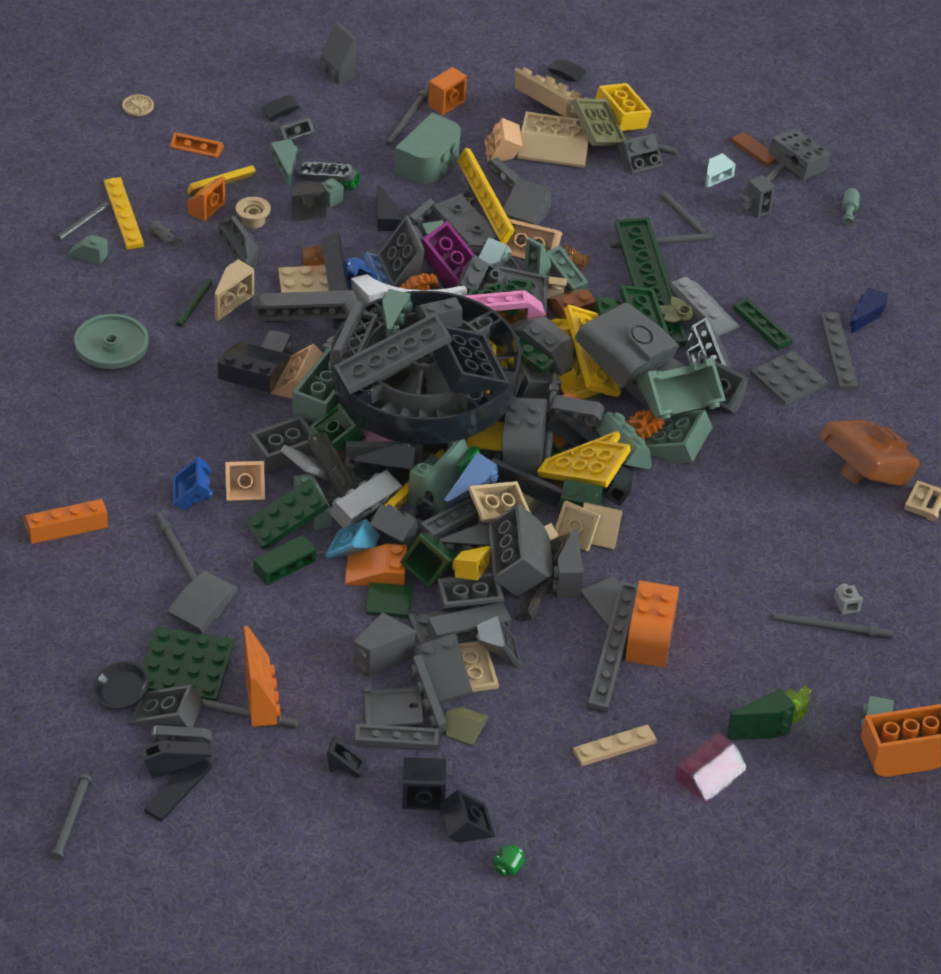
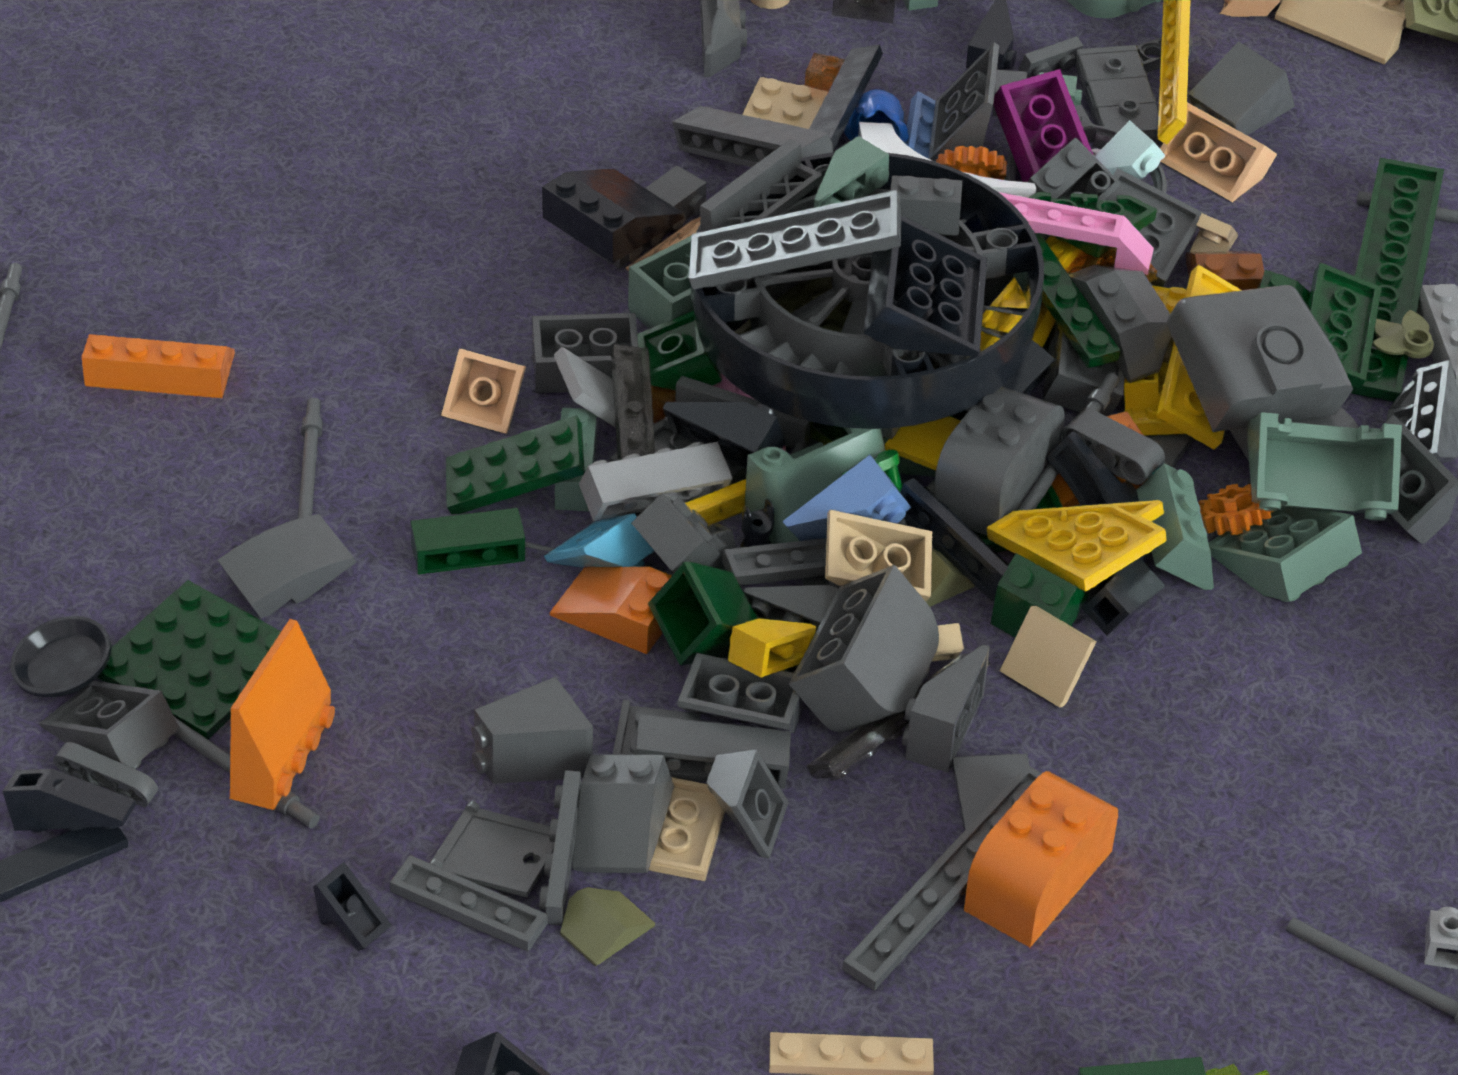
camera: 25 degrees right, 0 degrees up
sand green dish [74,314,149,369] -> none
blue brick [173,457,213,510] -> none
dark green bar [176,278,213,327] -> none
tan slope [215,259,254,321] -> none
dark green piece [366,582,411,619] -> none
black slope [402,757,446,810] -> none
dark grey beam [488,157,521,191] -> none
sand green slope [524,237,551,277] -> none
sand green plate [547,245,588,290] -> none
tan tile [555,501,601,551] -> none
clear orange piece [563,244,590,269] -> none

